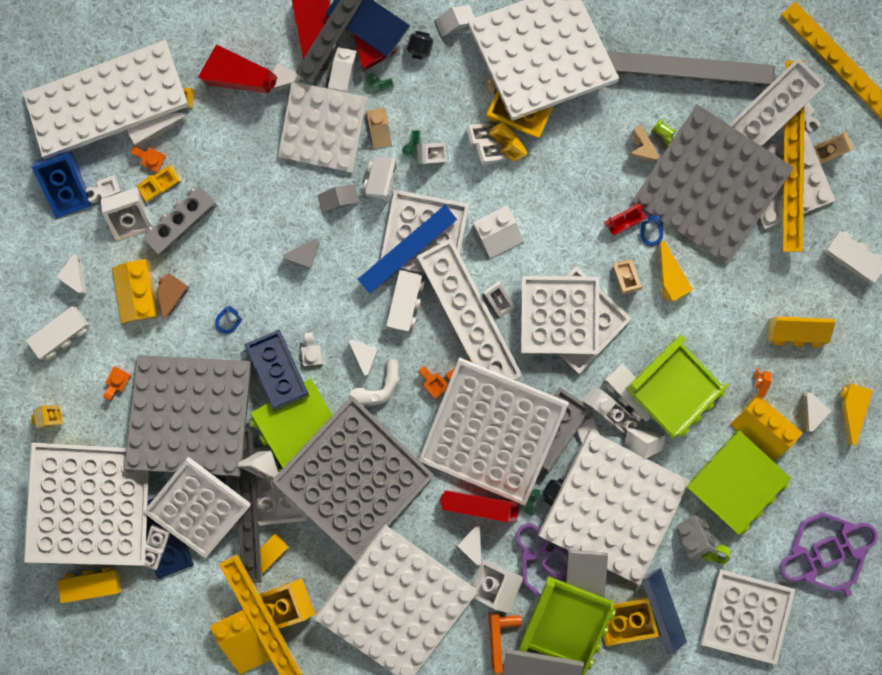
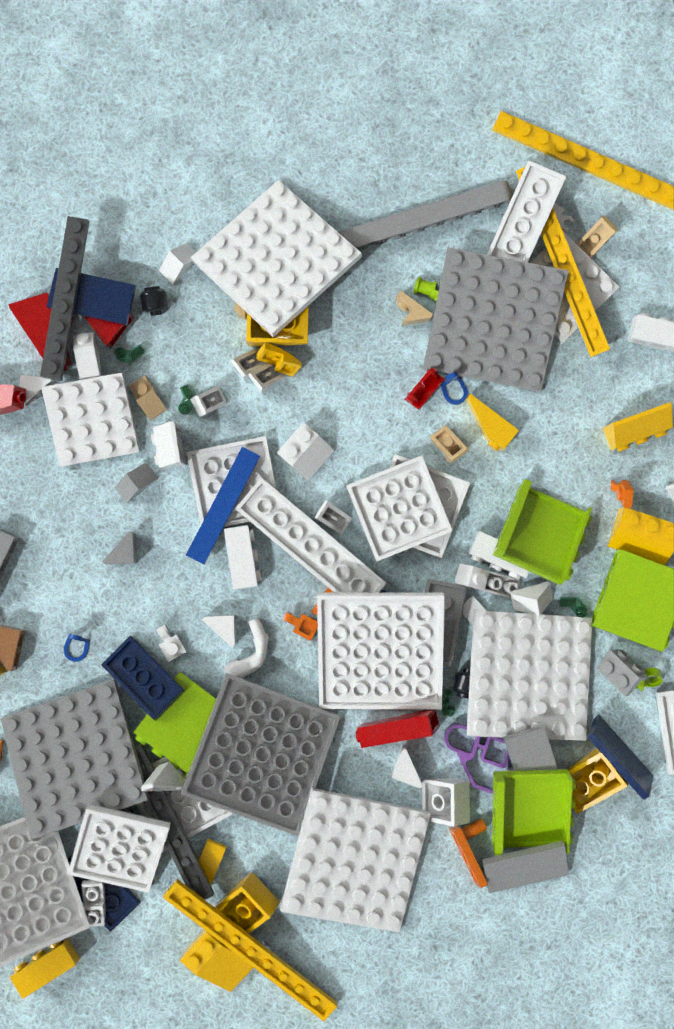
camera: 25 degrees left, 0 degrees up
none -> clear green arm [559,597,587,618]

